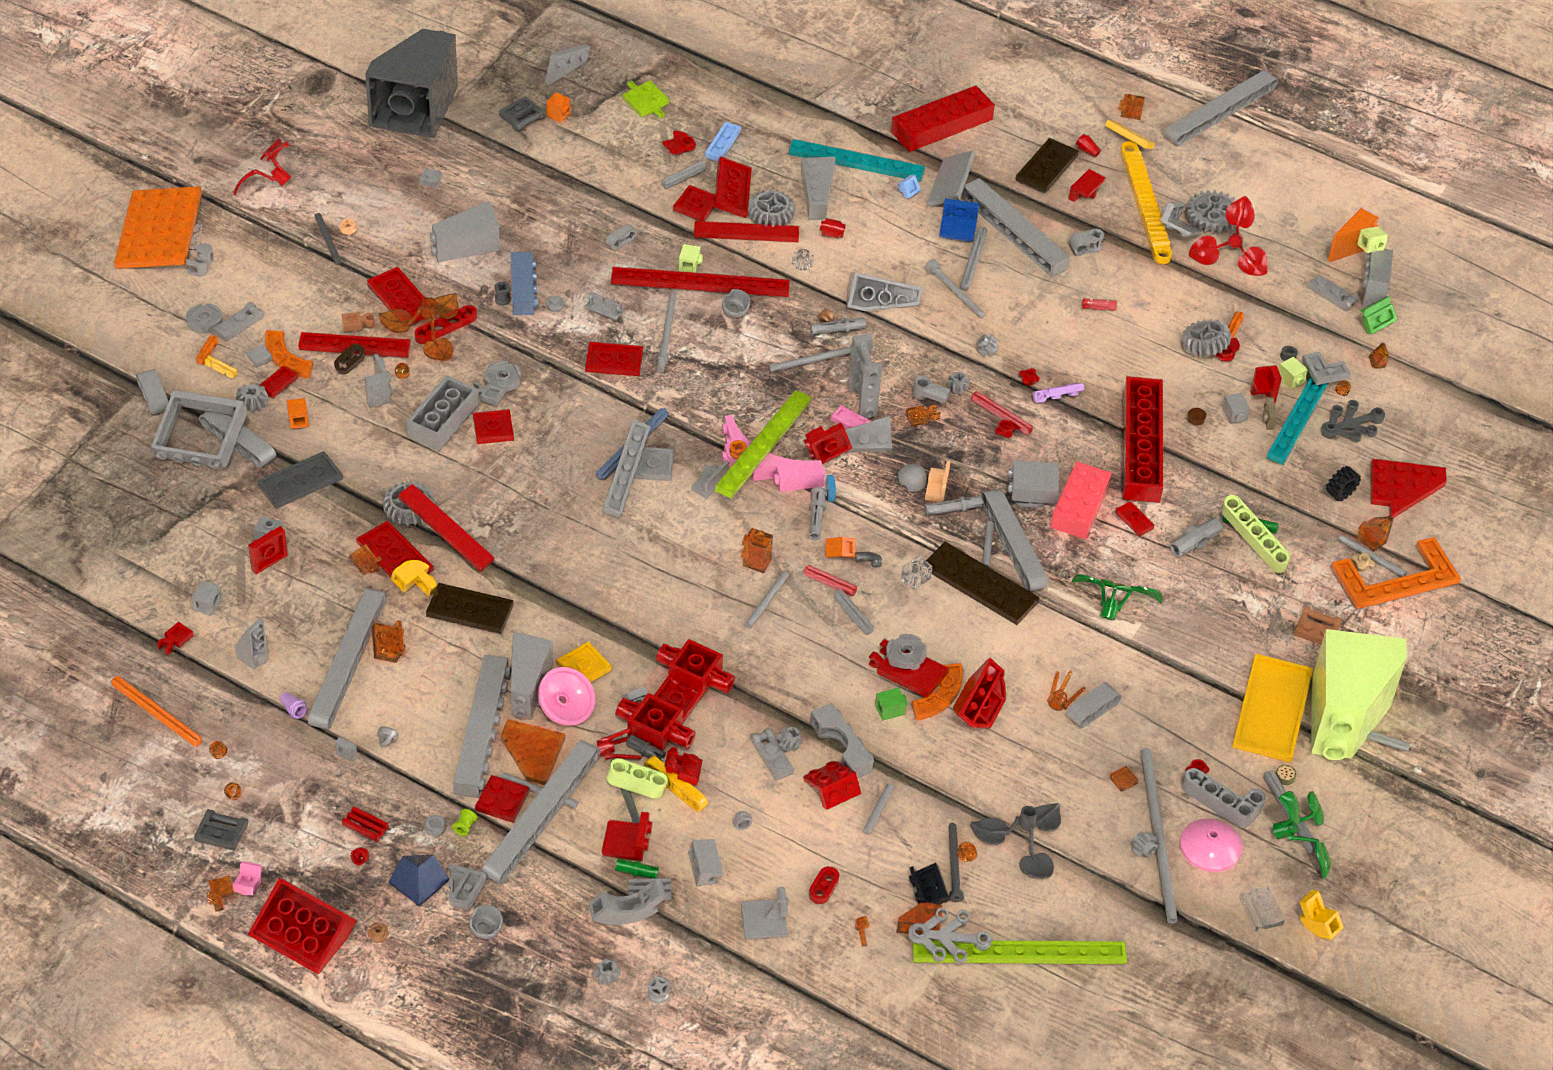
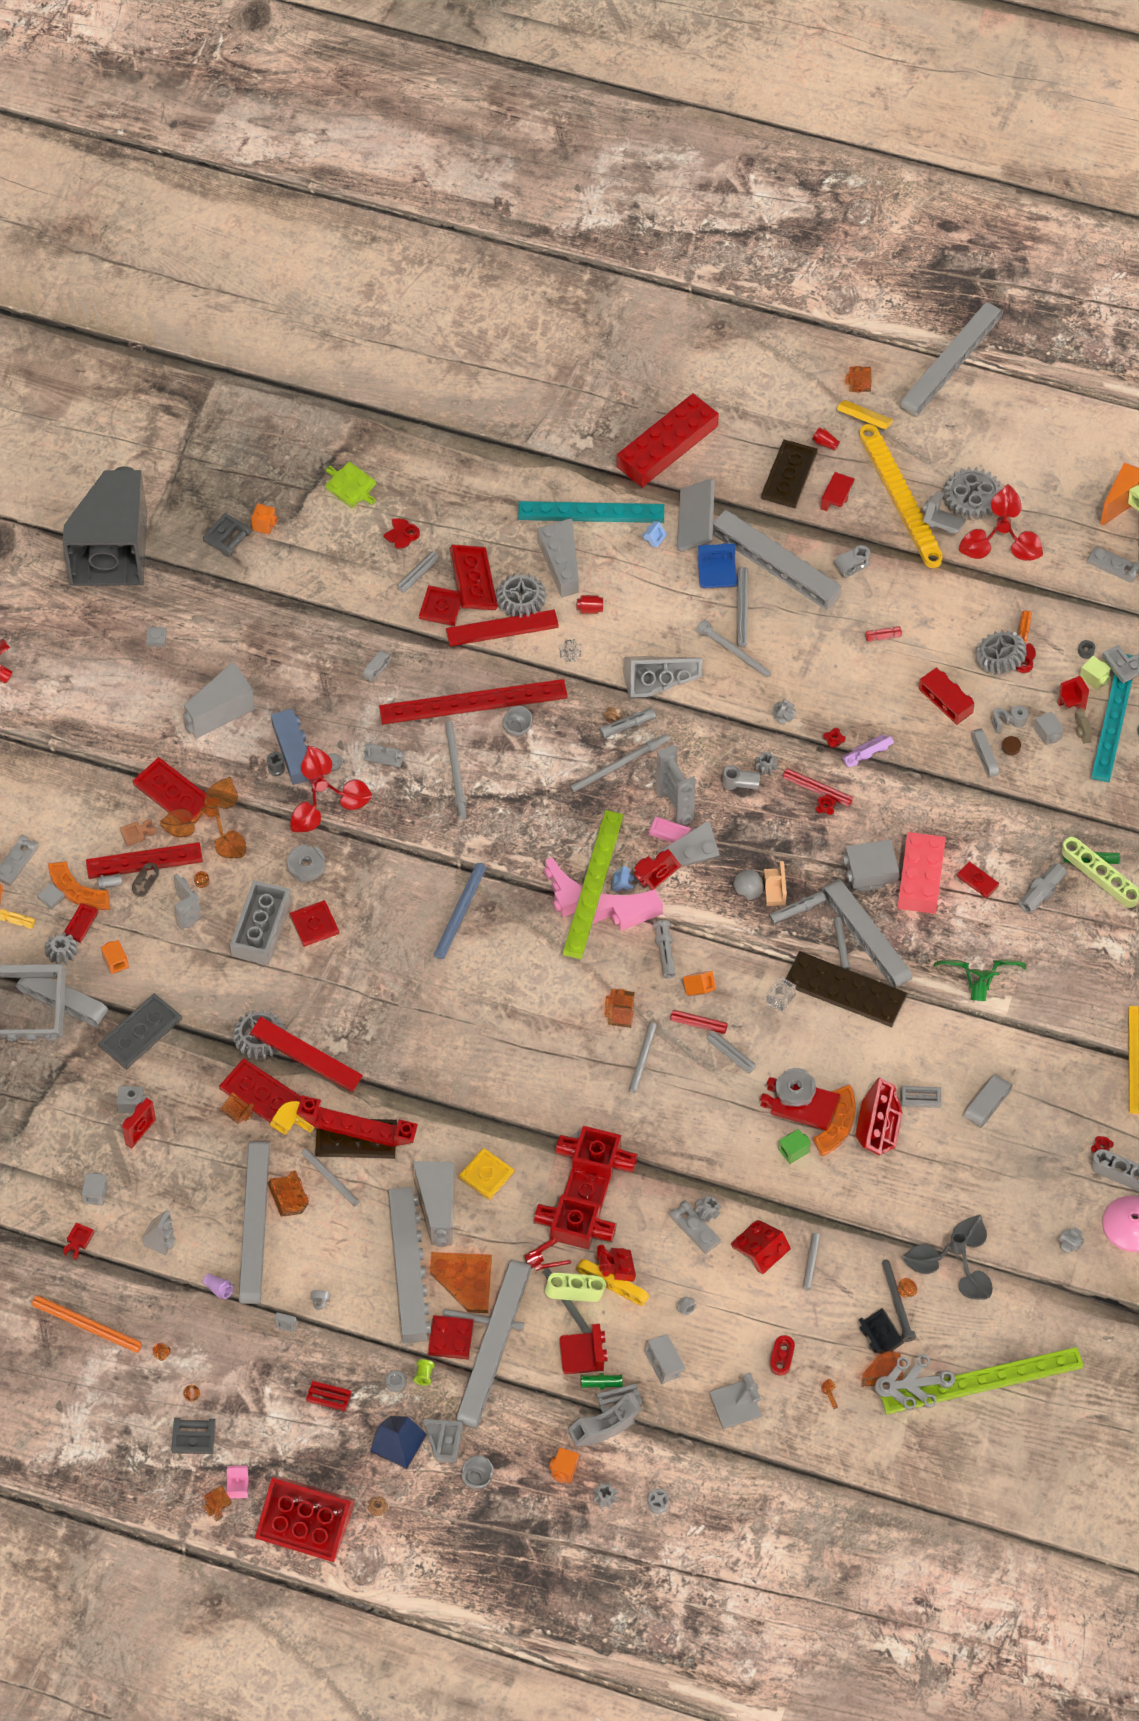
camera: 10 degrees left, 10 degrees up
dark grey bar [314,213,341,264] -> none
light nougat plate [339,219,357,235] -> none
red hinge [350,847,369,865] -> none
red beam [414,305,477,344] -> none
light grey plate [474,382,505,406] -> none
bright pink dish [538,667,595,726] -> none
light grey wing [545,44,590,85] -> none
red tile [585,342,644,377] -> none
light grey plate [602,420,651,519] -> none
light grey tile [622,686,648,702] -> none
dark grey axle [626,735,666,761] -> none
light grey tile [634,447,674,481] -> none
yellowish green brick [679,244,703,273] -> none
light grey panel [692,461,730,499] -> none
light blue plate [705,122,741,162] -> none
orange bush [729,440,747,459] -> none
light grey arch [810,703,874,778] -> none
dark azure tile [826,475,836,502] -> none
dark grey arm [856,552,882,567] -> none
clear orange plate [906,405,941,427] -> none
clear orange plant [1047,670,1086,711] -> none
clear orange tile [1109,765,1139,792] -> none
red brick [1123,376,1163,503] -> none
light grey piece [1141,748,1178,923] -> none
none -> light grey pin [97,873,122,890]
none -> red plant [290,746,372,832]
none -> red slope [297,1095,418,1147]
none -> light grey bar [301,1148,360,1207]
none -> orange brick [549,1447,579,1483]
none -> light blue tile [611,866,635,892]
none -> light grey tile [901,1086,941,1108]
none -> red brick [919,667,975,725]
none -> light grey beam [971,728,999,777]
none -> light grey leg [992,706,1028,733]

